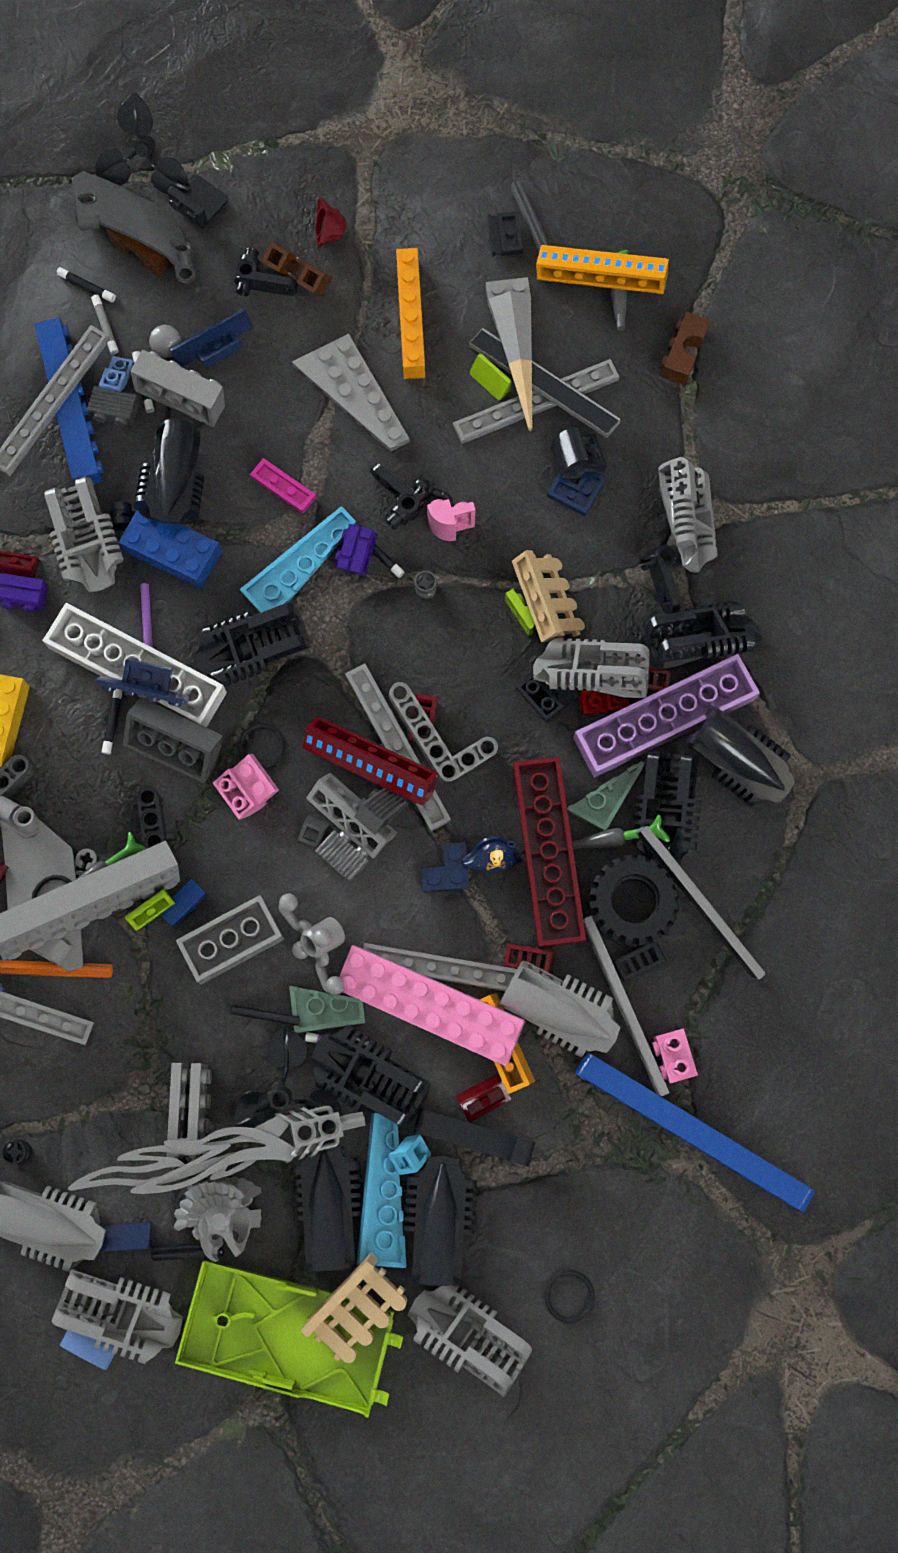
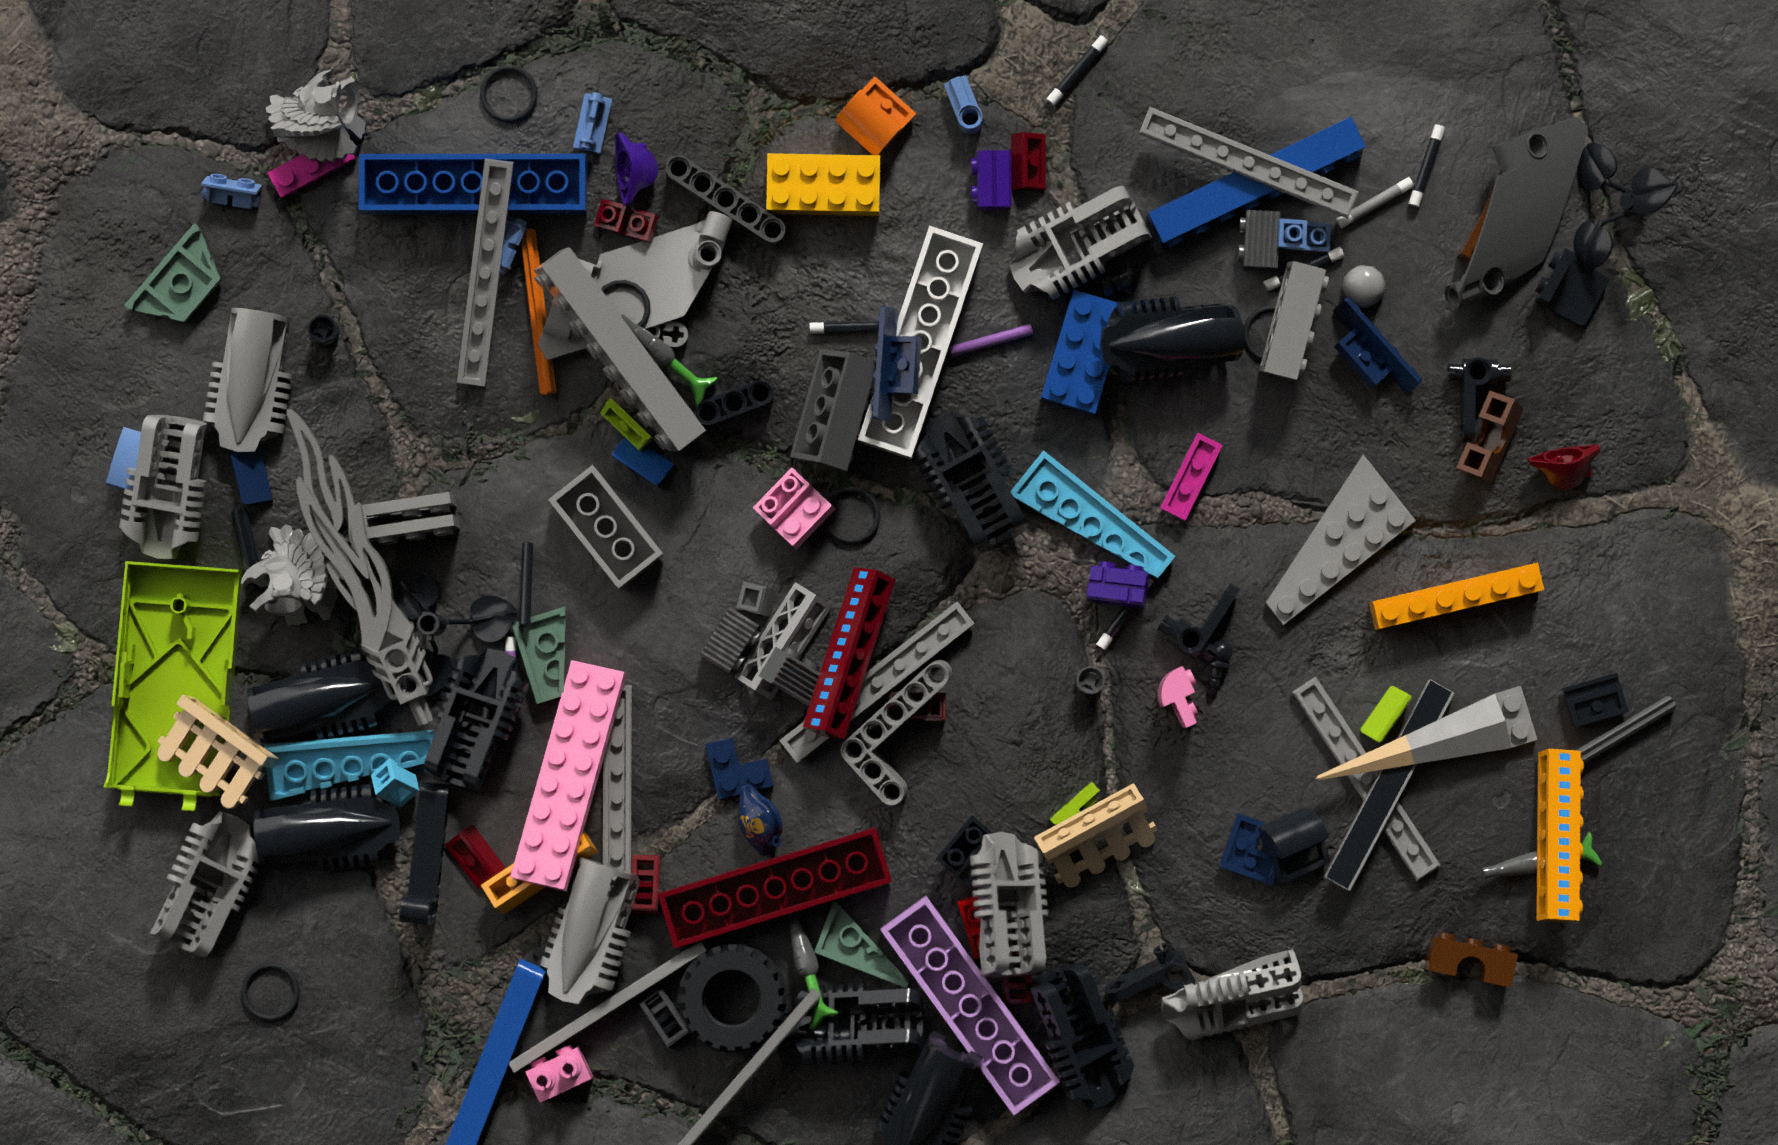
camera: 75 degrees right, 10 degrees up
light grey wheel [279,893,345,995] -> none

